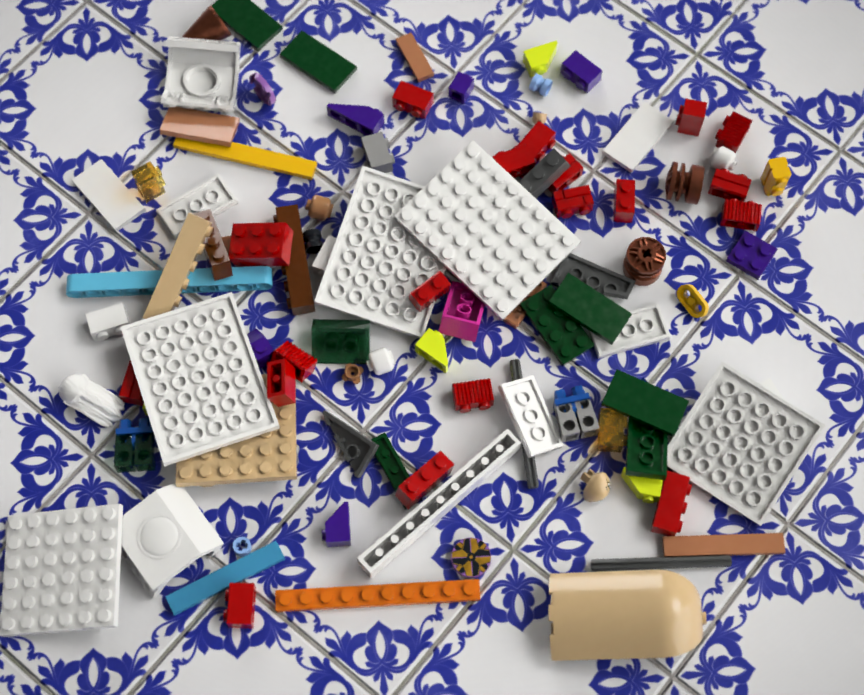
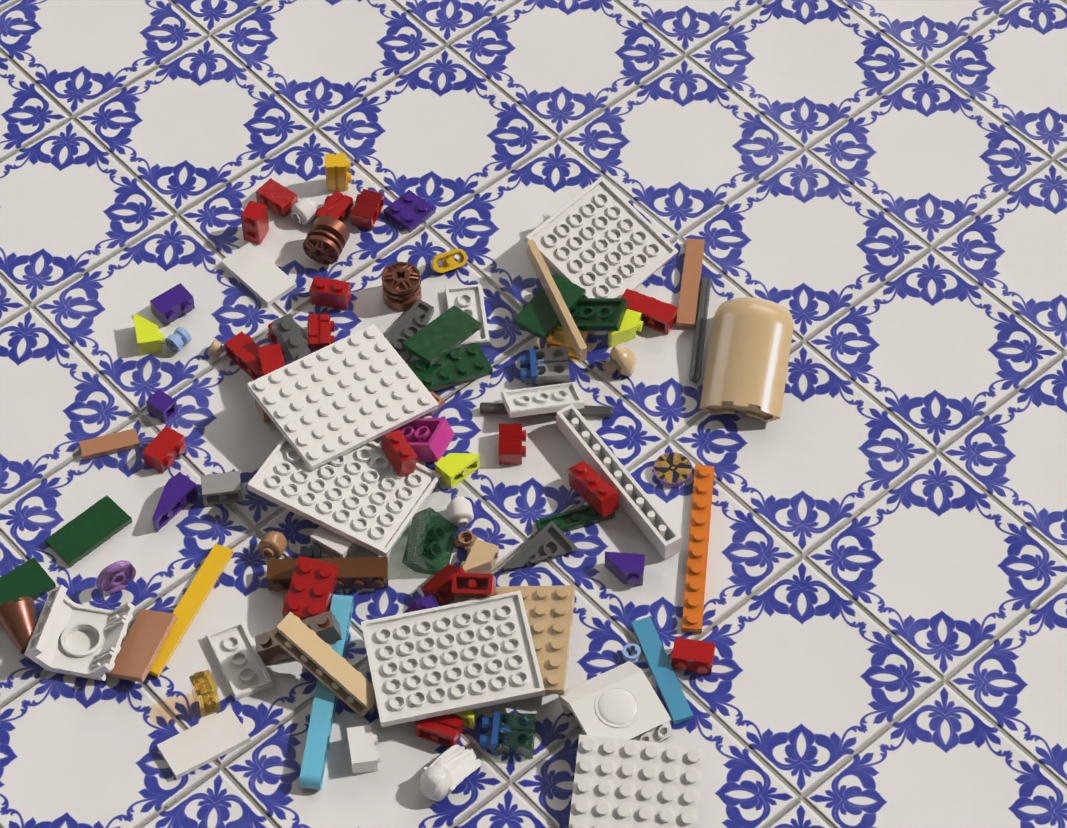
camera: 80 degrees left, 15 degrees down
none -> tan slope [460,539,499,574]
none -> tan tile [526,239,587,362]

